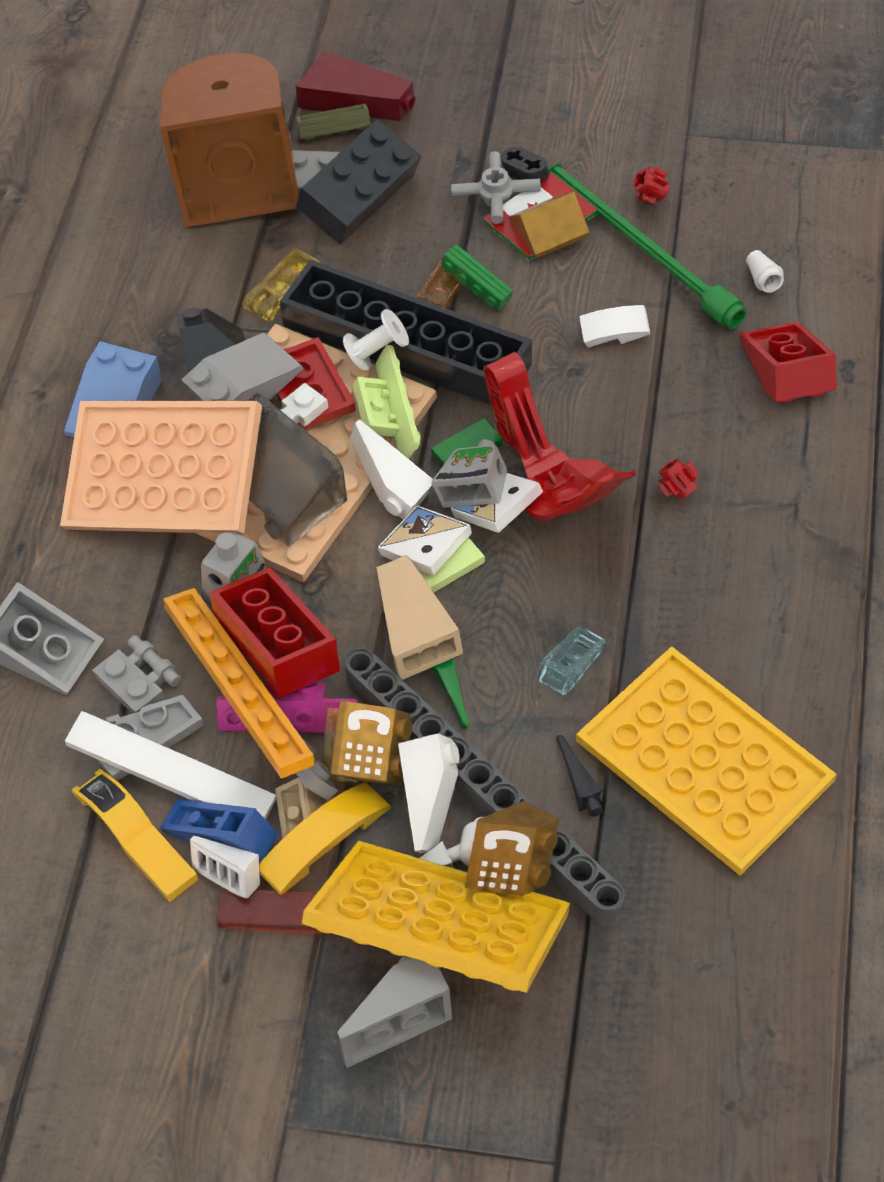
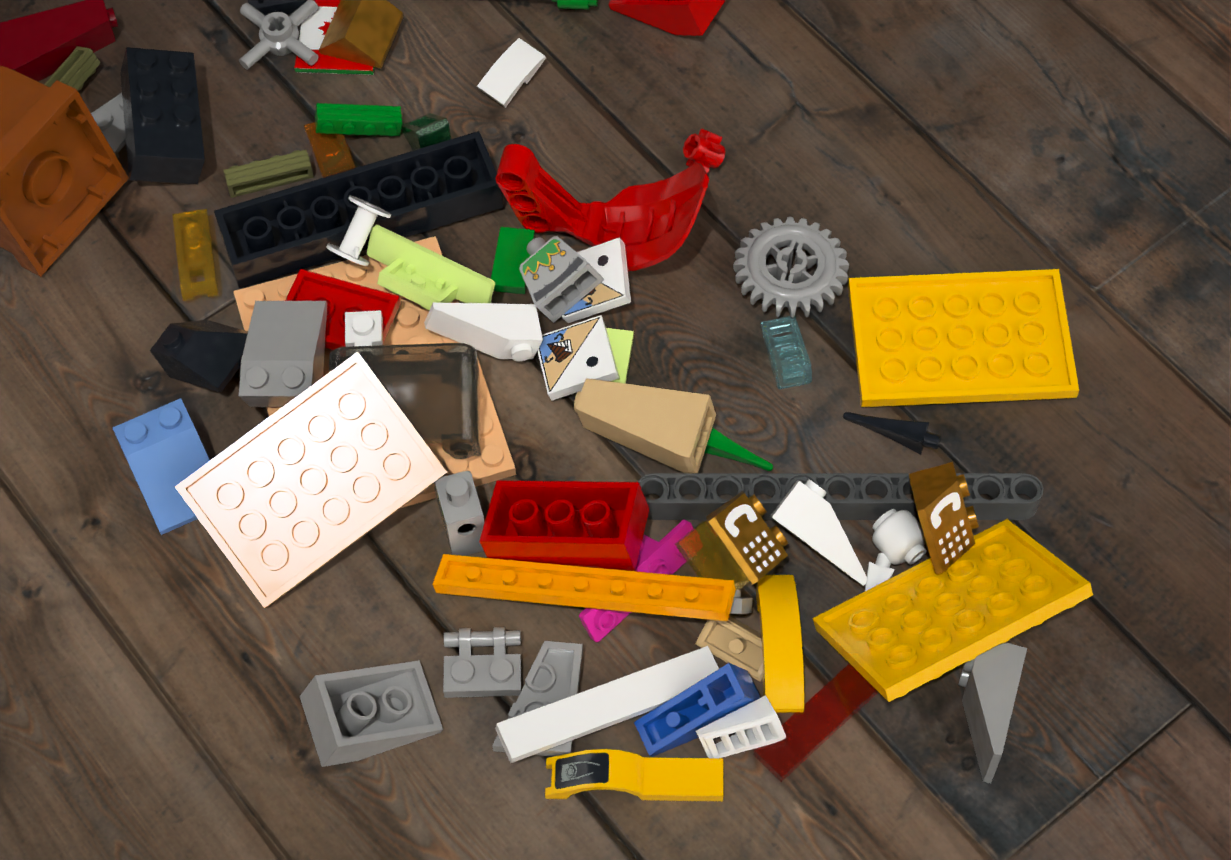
camera: 50 degrees left, 5 degrees up
none -> olive piece [223,150,314,198]
none -> clear green slope [401,113,451,151]
none -> light grey gear [733,217,849,319]

